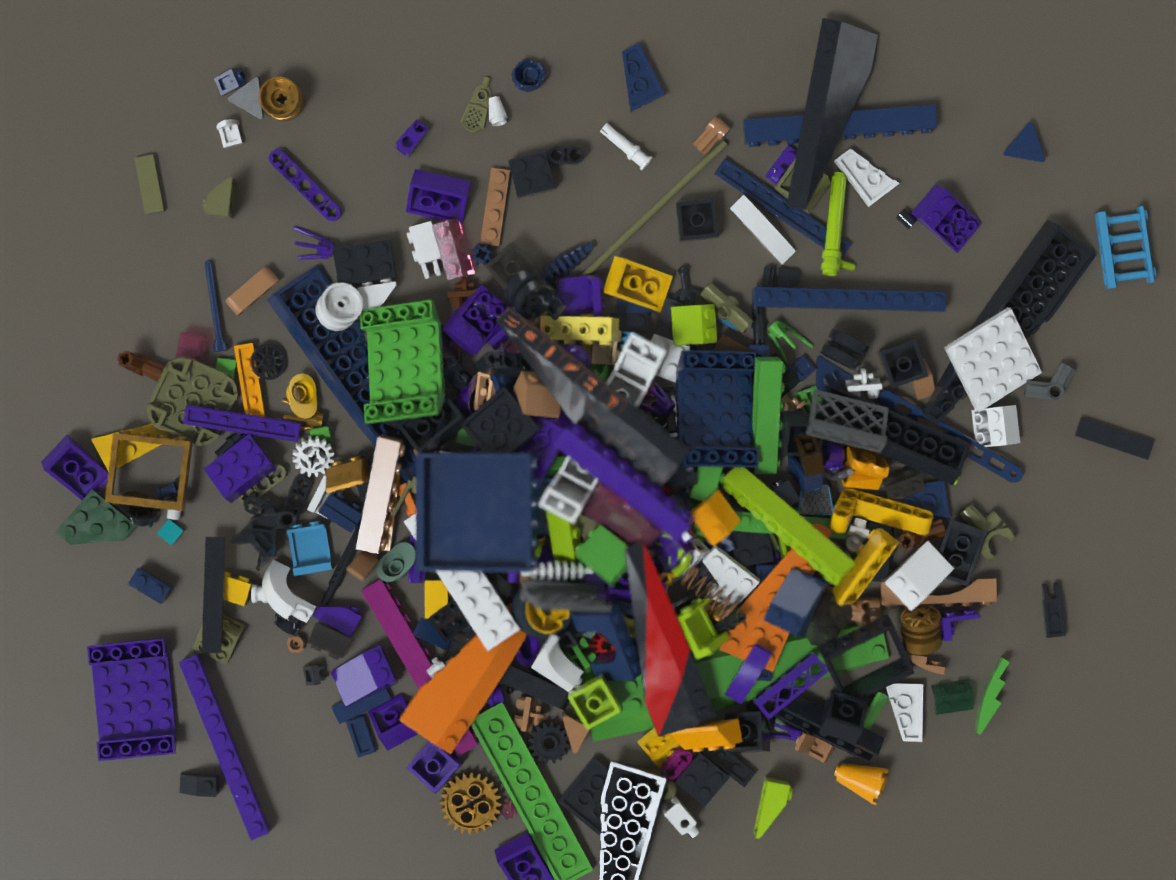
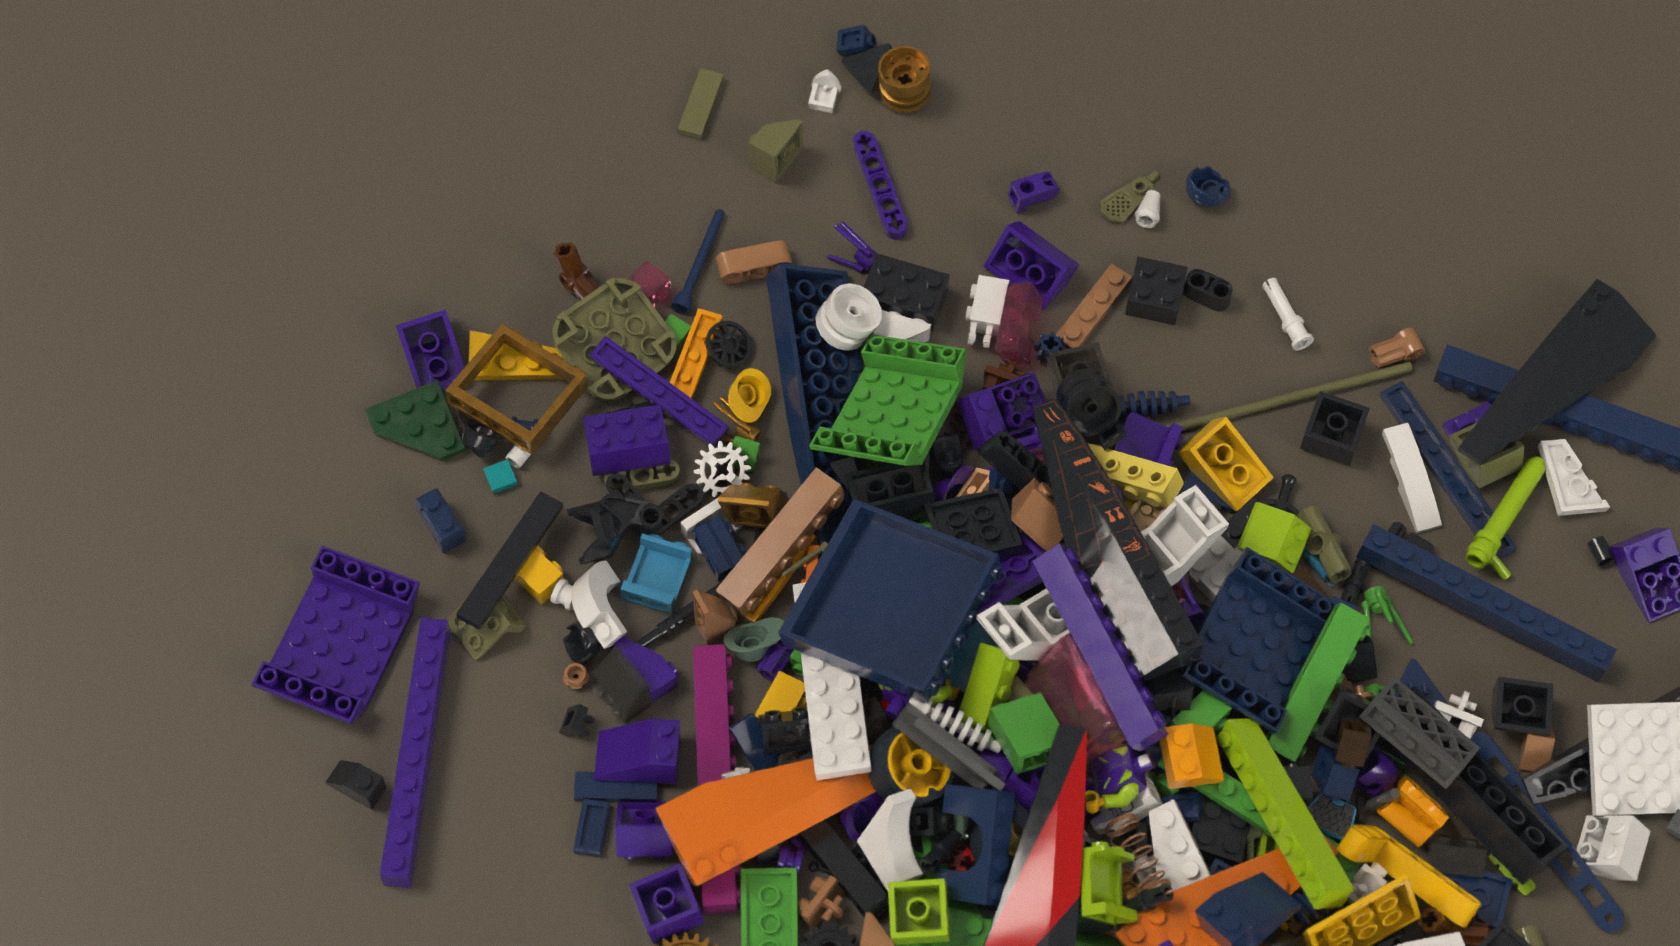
camera: 25 degrees right, 25 degrees down
dark blue wing [622,43,665,112] -> none
dark blue tile [790,355,816,382] -> none
black wheel [820,328,869,371] -> none
none -> black pin [918,830,964,874]

